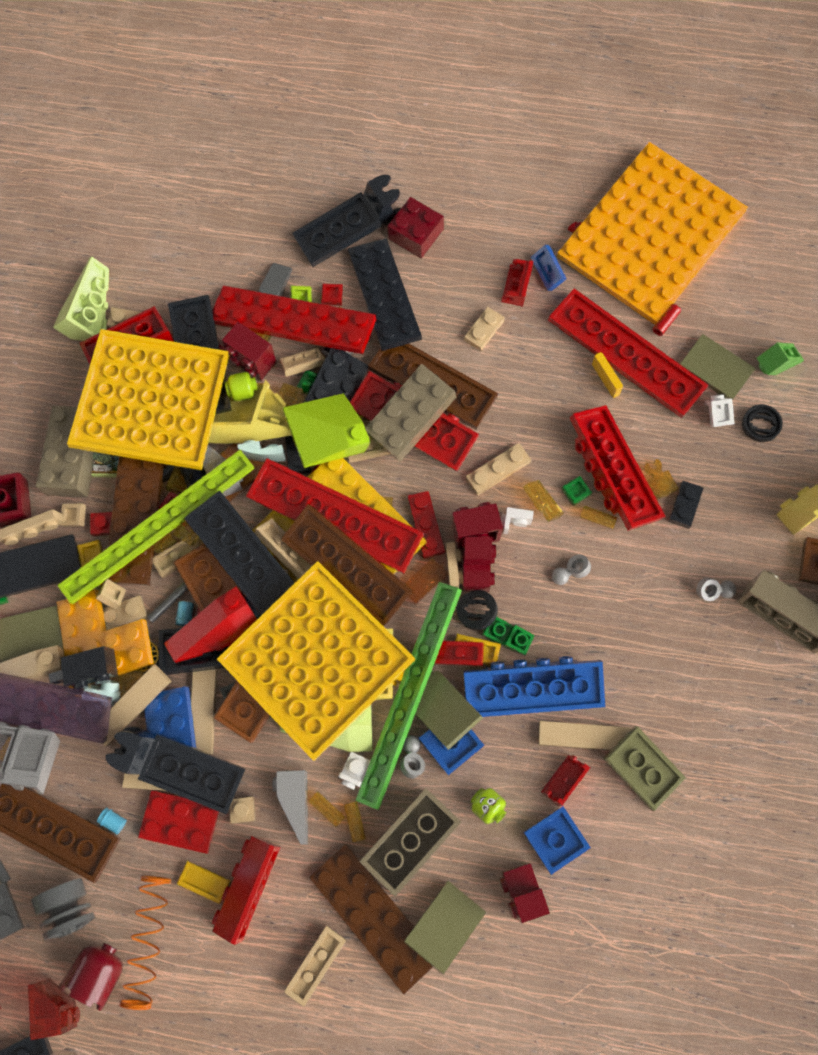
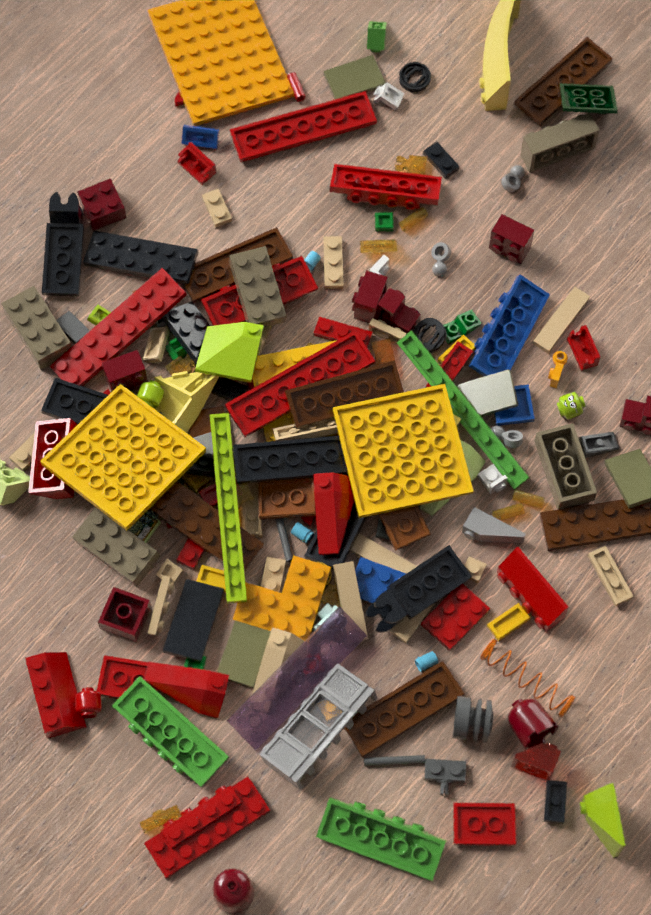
camera: 60 degrees left, 5 degrees down
black hinge [49,646,118,690] -> none
tan plate [96,579,126,610] -> none
light aqua slope [238,440,286,462] -> none
red tile [321,284,343,306] -> none
blue plate [524,806,591,875] -> none
yellow tile [592,352,623,398] -> none
olive tile [603,726,686,811] -> none
none -> dark tan brick [1,286,72,370]
none -> medium azure piece [304,251,321,272]
none -> dark red brick [489,214,535,264]
none -> light orange plate [548,351,568,389]
none -> dark grey slope [578,432,619,458]

